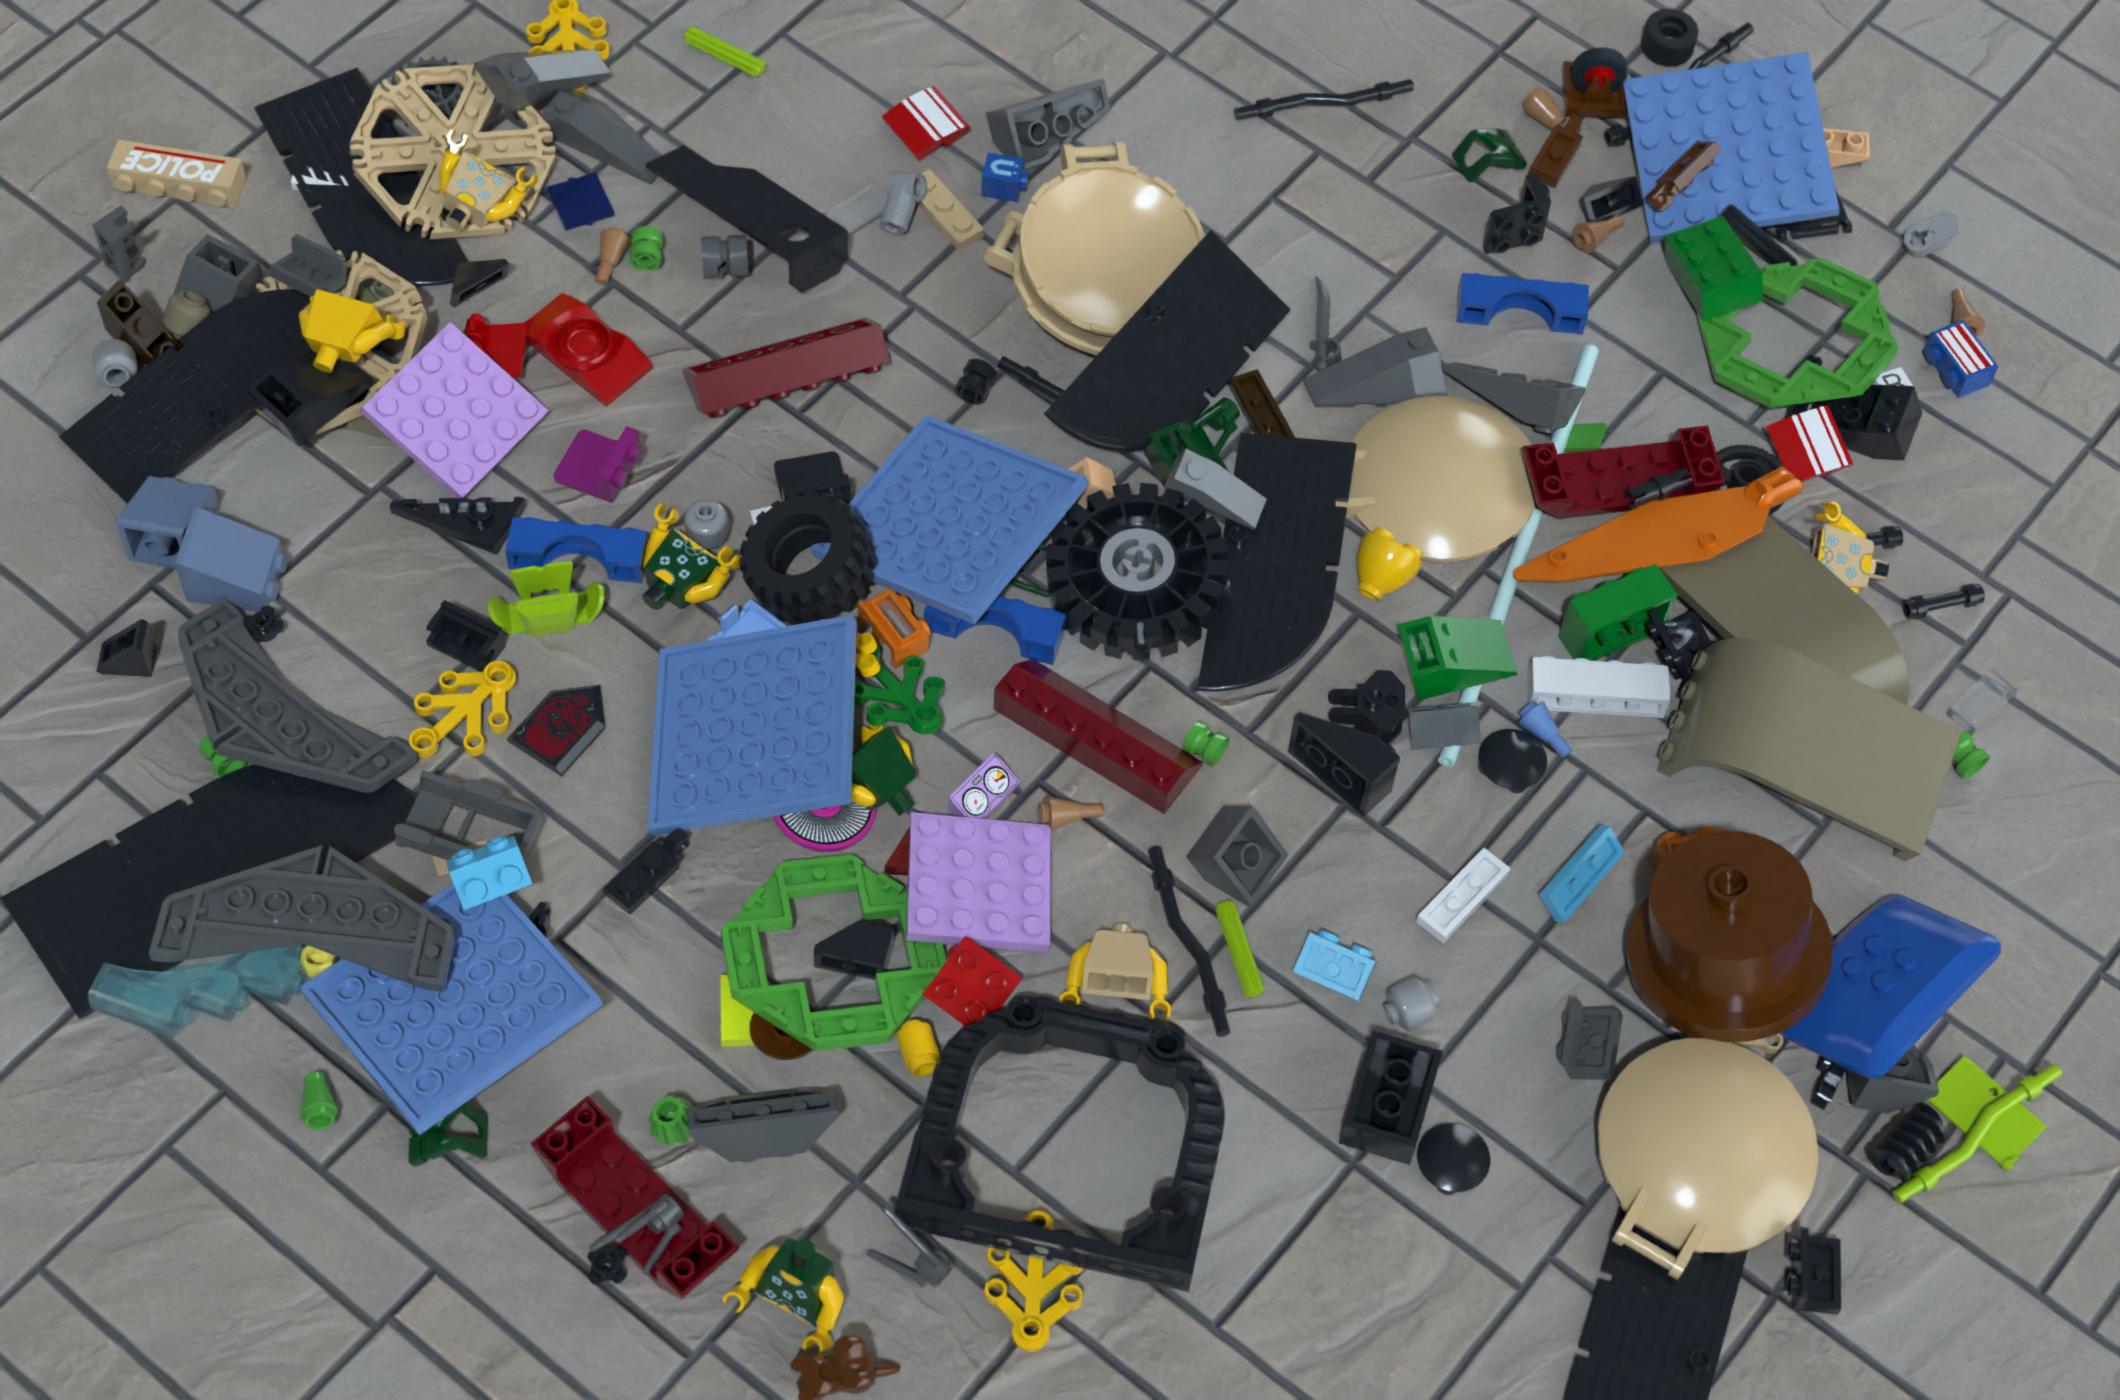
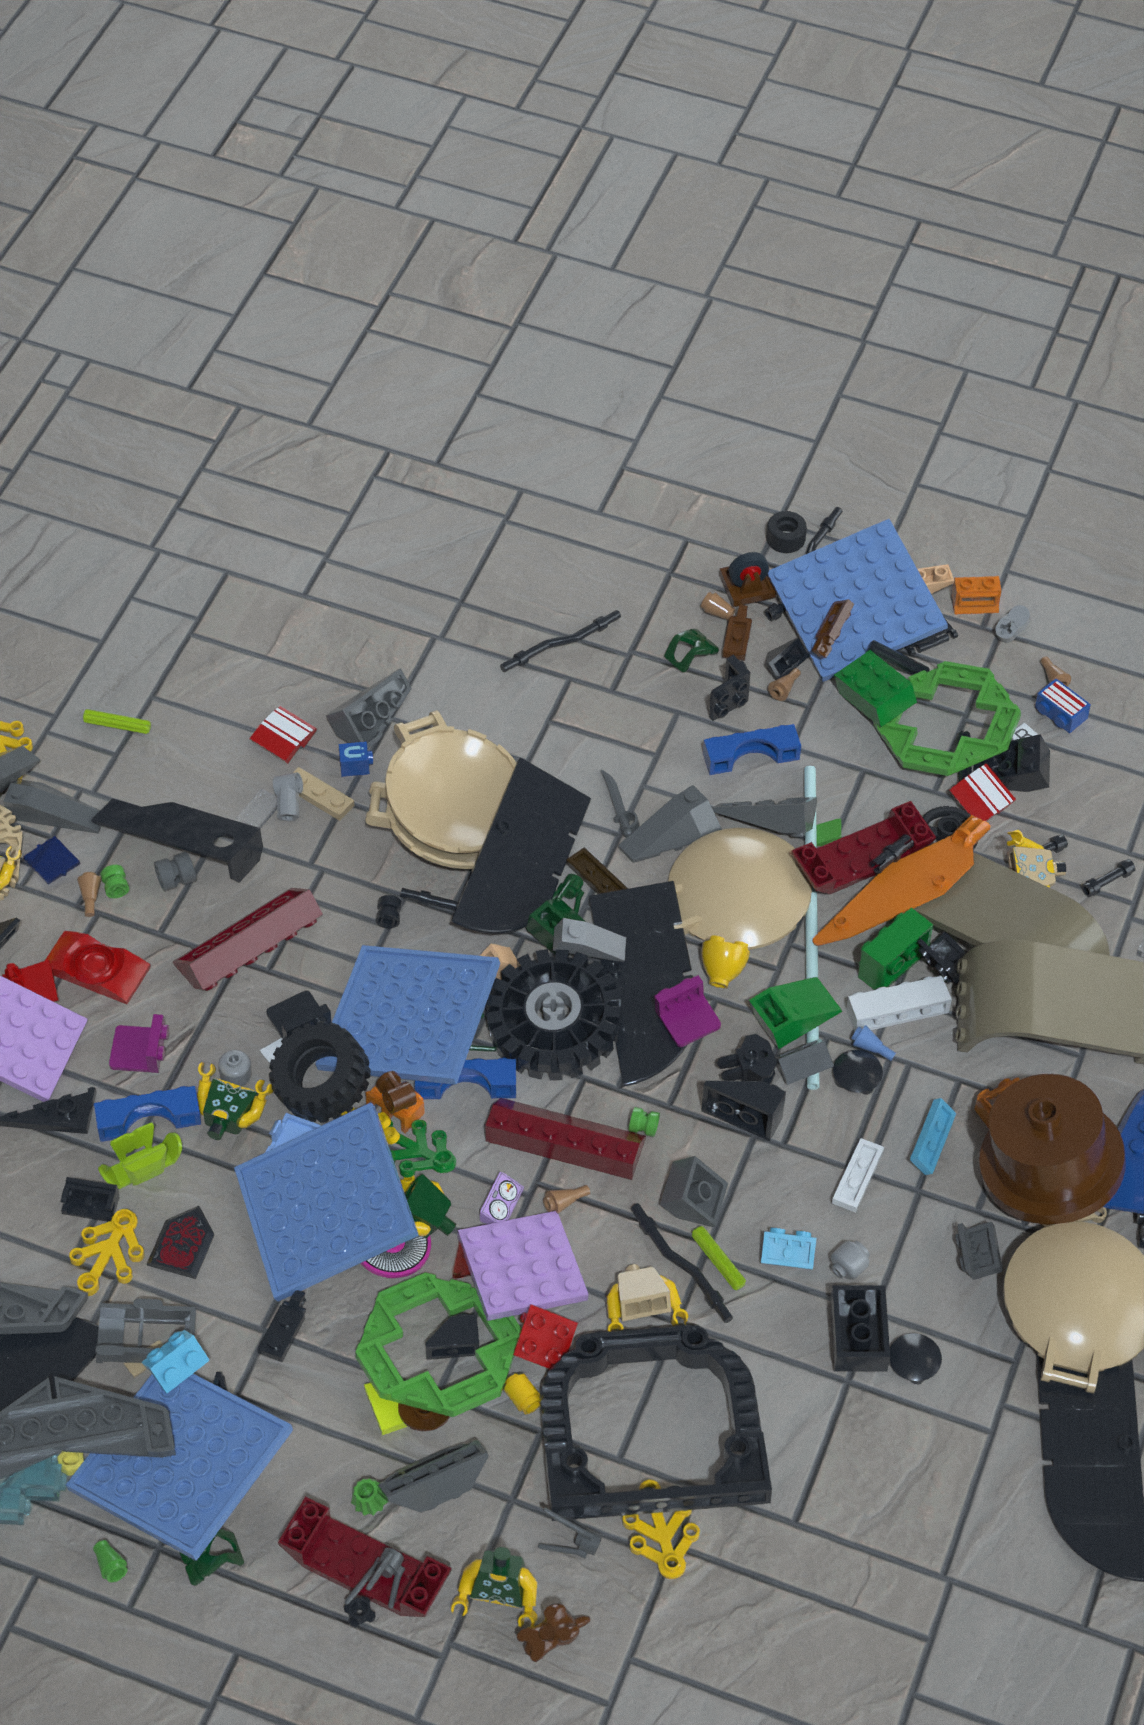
camera: 15 degrees left, 5 degrees down
none -> reddish brown piece [376,1071,417,1114]
none -> magenta bracket [655,975,721,1047]
none -> orange window [951,576,1002,614]

